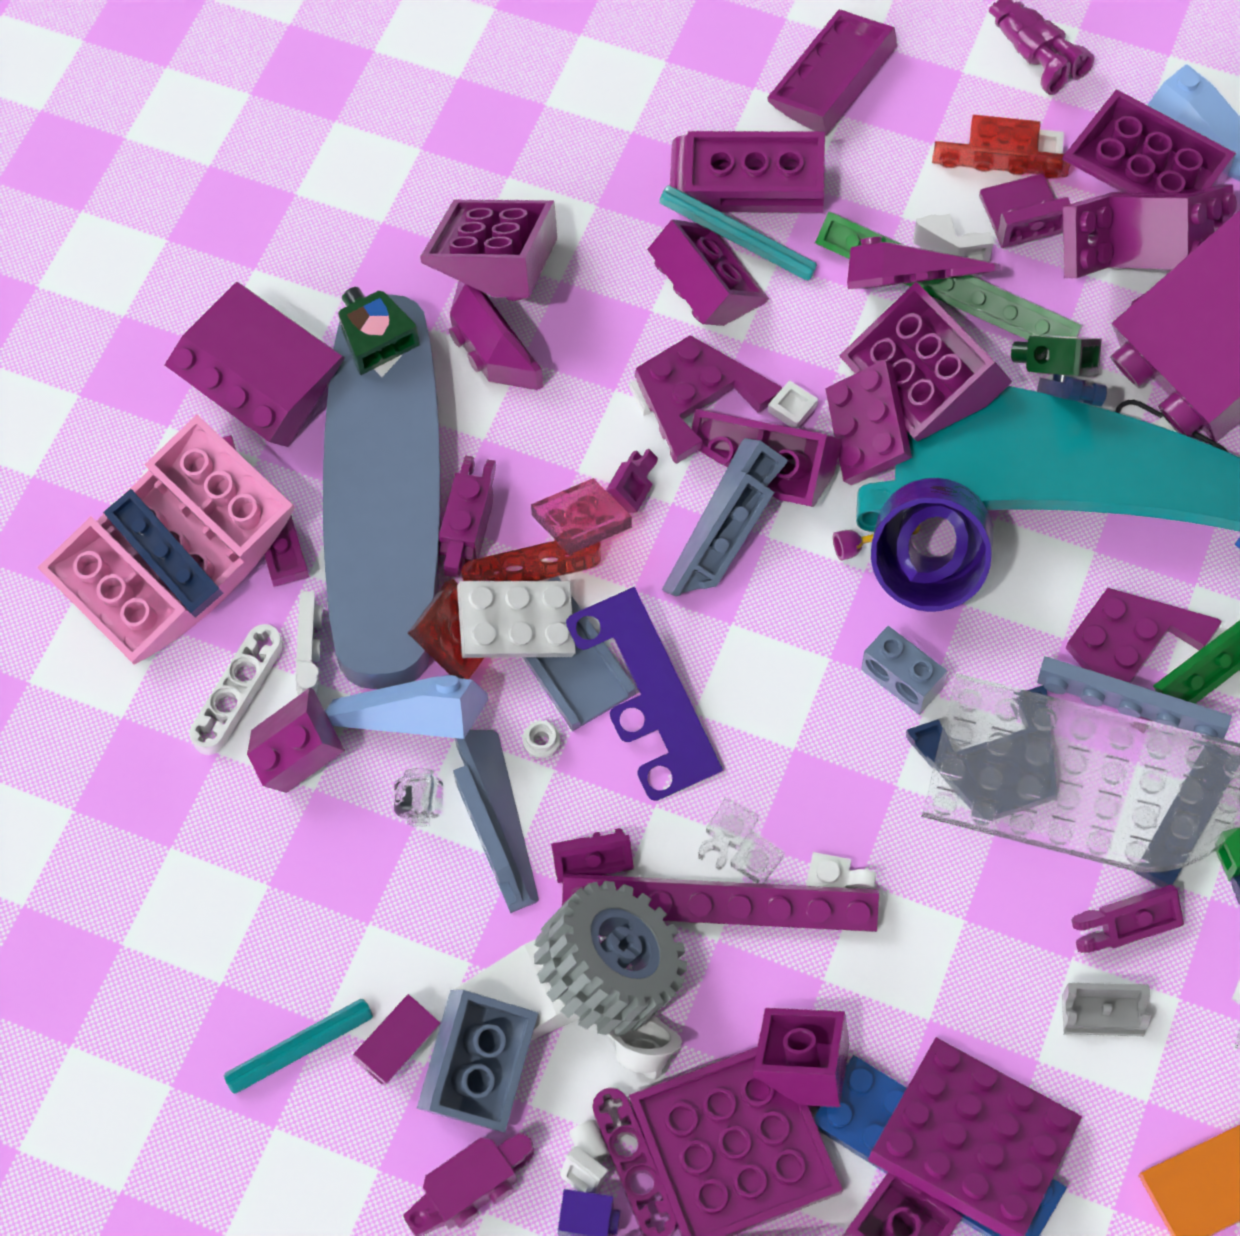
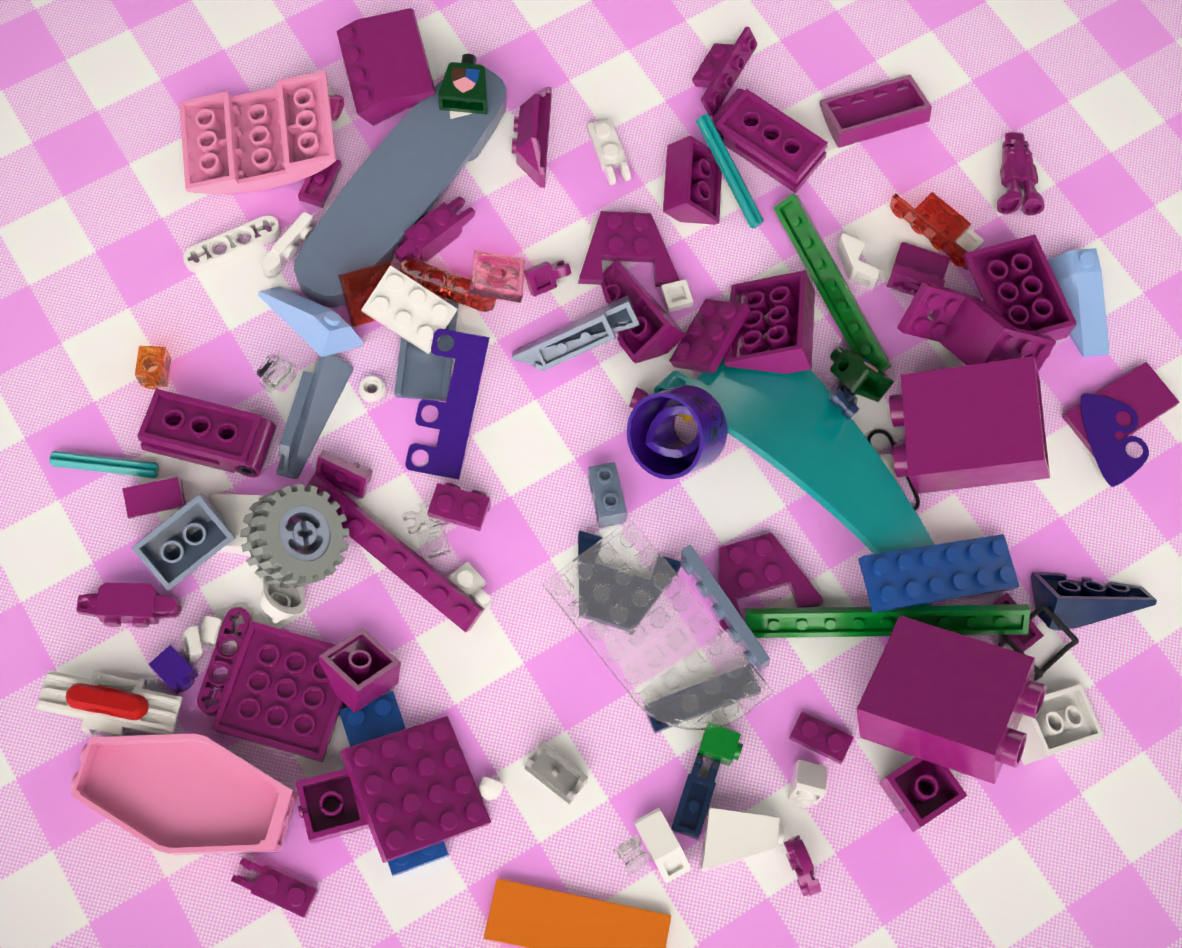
camera: 30 degrees right, 5 degrees up
dark blue plate [103,489,224,618] -> none
magenta slope [247,687,345,793] -> none
magenta slope [420,199,558,301] -> none
magenta wedge [847,236,1001,289] -> none
magenta hinge [1071,884,1184,953] -> none
none -> clear orange brick [135,346,171,389]
none -> magenta hinge [137,388,276,478]
none -> magenta bracket [427,483,491,531]
none -> white hinge [479,776,504,800]
none -> white hinge [587,118,631,185]
none -> magenta bracket [692,26,757,116]

